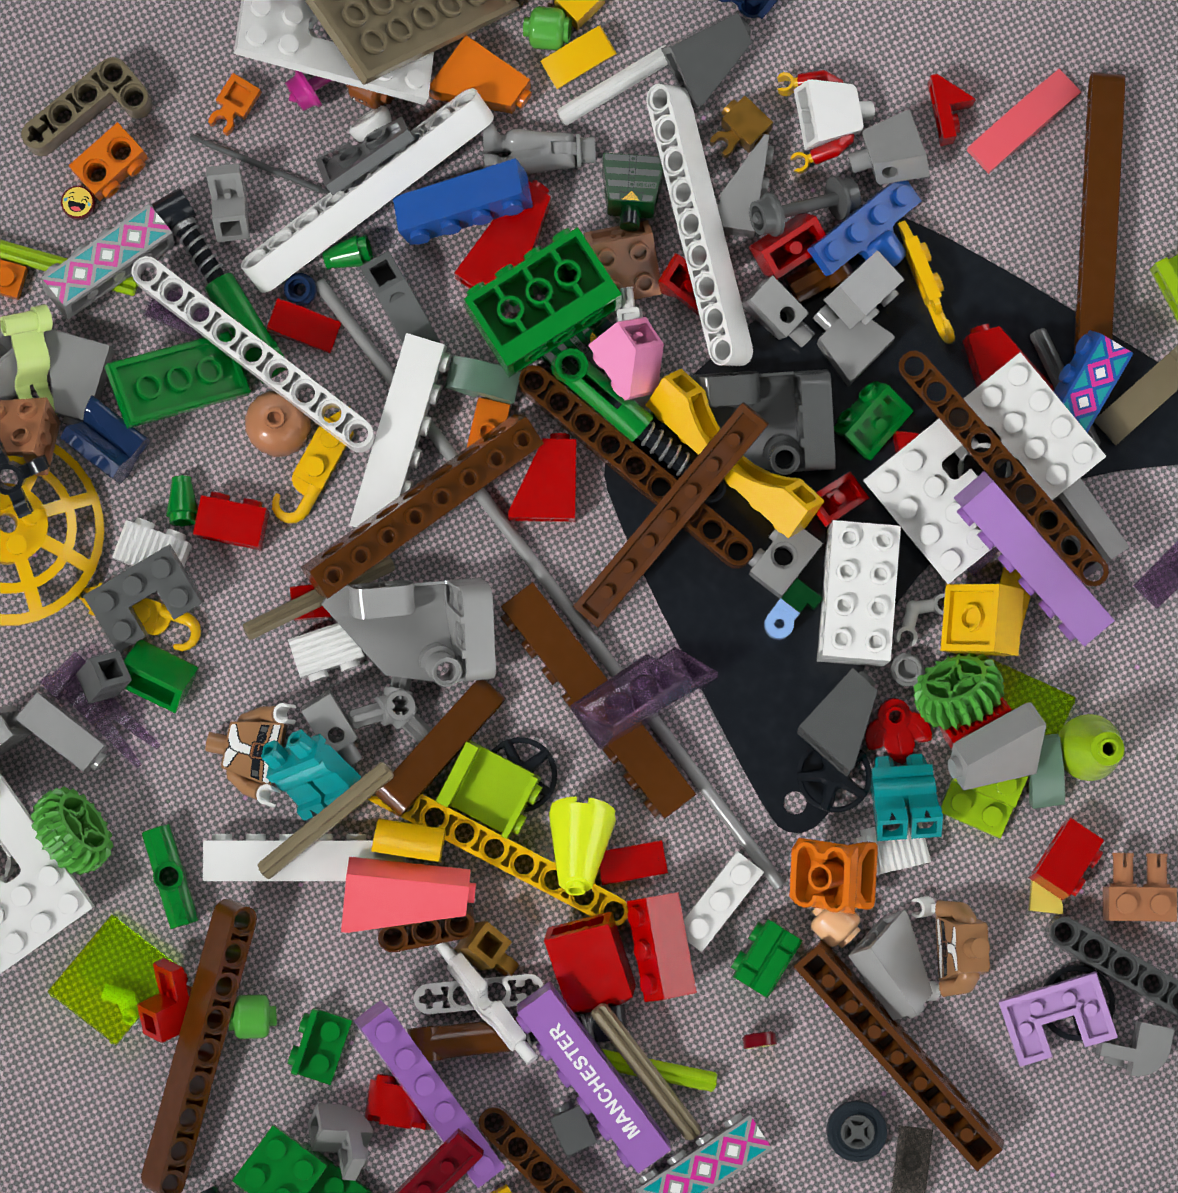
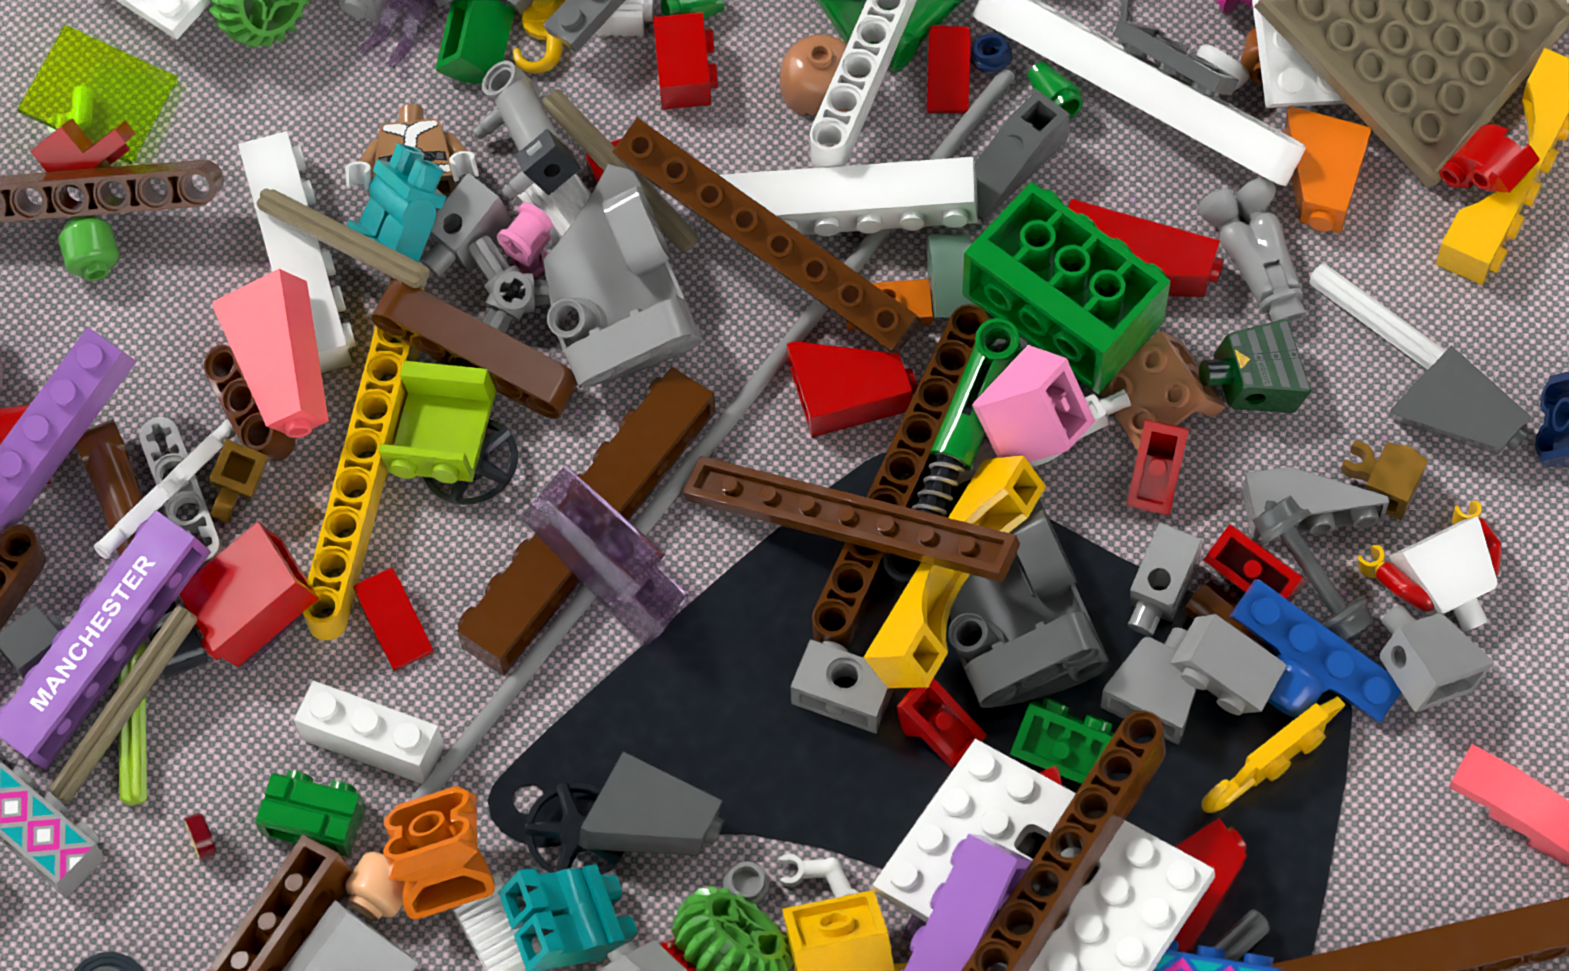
camera: 75 degrees right, 20 degrees down
green piece [142,824,199,929] -> none
yellow plate [272,406,354,523] -> none
green bracket [287,1008,353,1085] -> none
yellow brick [371,818,446,862] -> none
blue brick [393,158,533,245] -> none
bright green head [523,6,572,51] -> none
yellow slope [540,25,617,89] -> none
neon yellow cone [549,797,616,895] -> none
slope [626,892,697,1002] -> none
white beam [646,84,753,366] -> none
leg [764,578,823,640] -> none
white brick [817,520,901,667] -> none
red plate [865,698,932,764] -> none
red slope [927,74,976,146] -> none
none -> light grey piece [473,60,581,200]
none -> bright pink connector [496,202,553,278]

